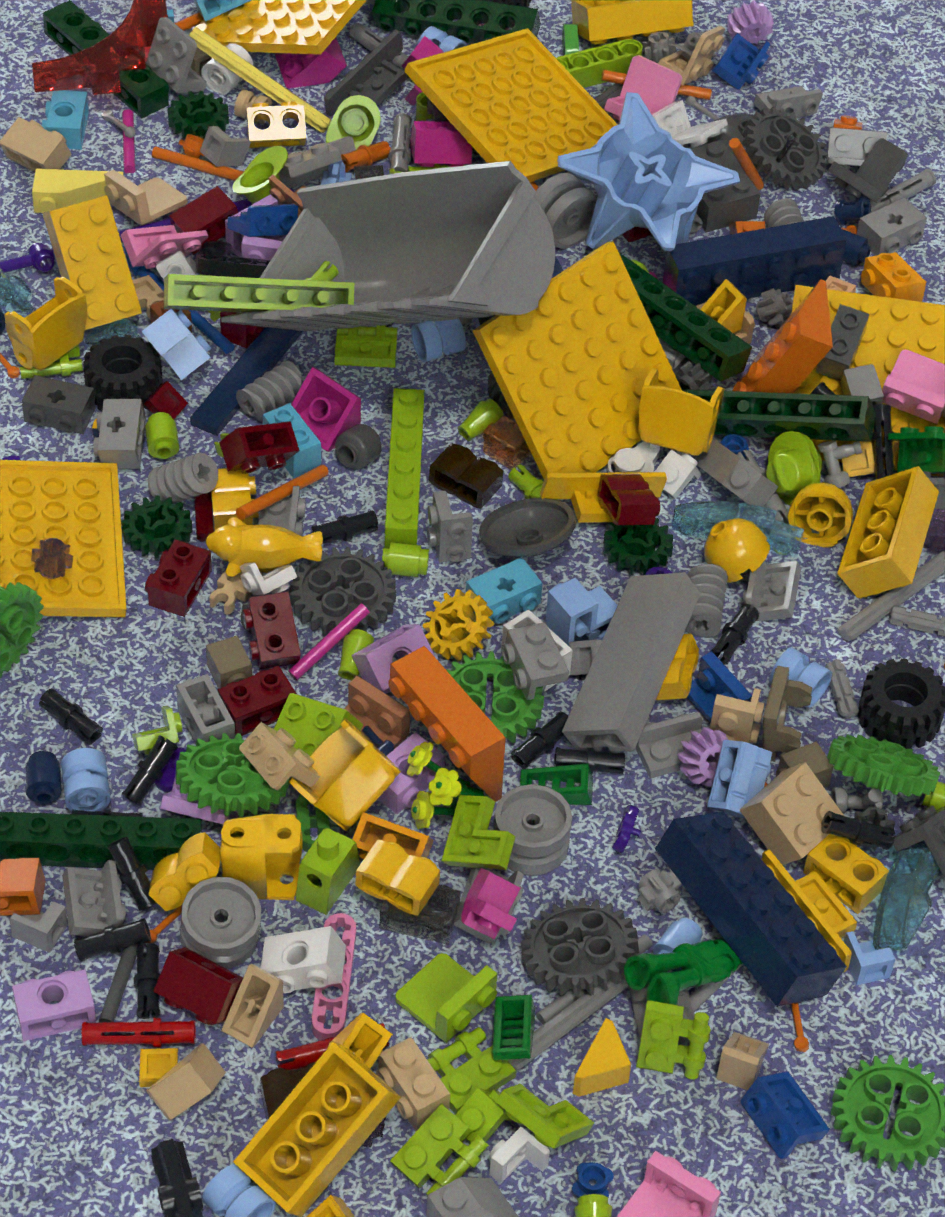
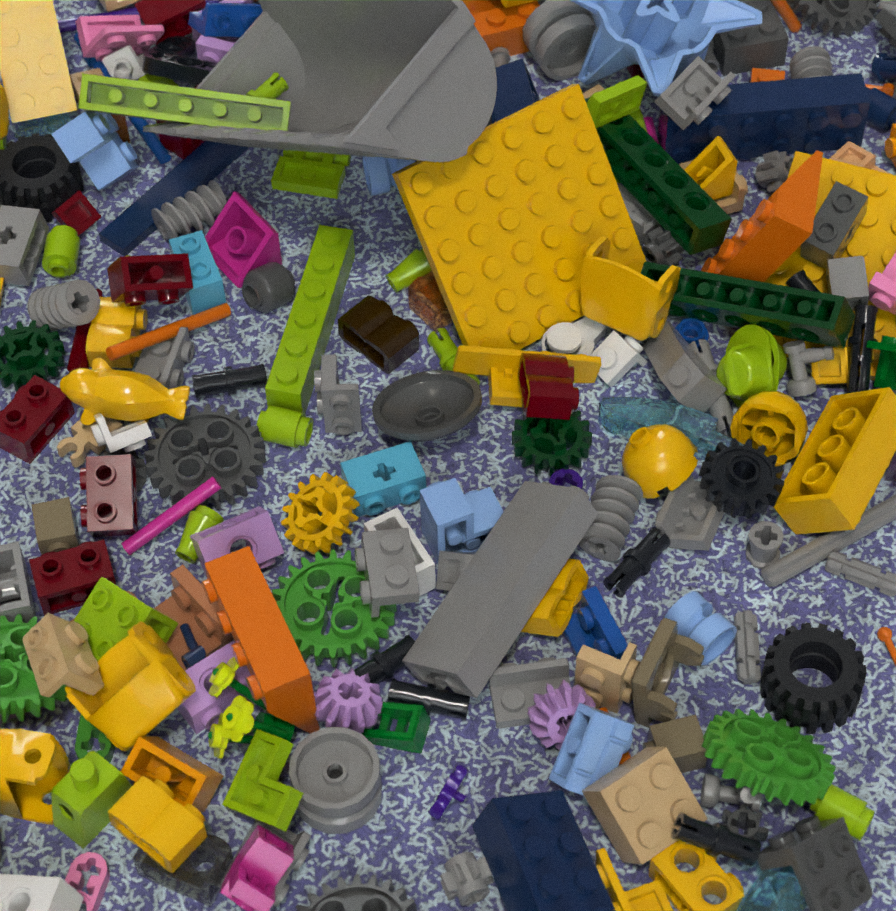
camera: 15 degrees right, 5 degrees up
none -> lavender gear [314,667,383,733]
none -> lime plate [587,75,647,128]
none -> light grey bracket [654,56,735,130]
none -> black gear [699,438,785,519]
none -> light grey bush [745,521,784,569]

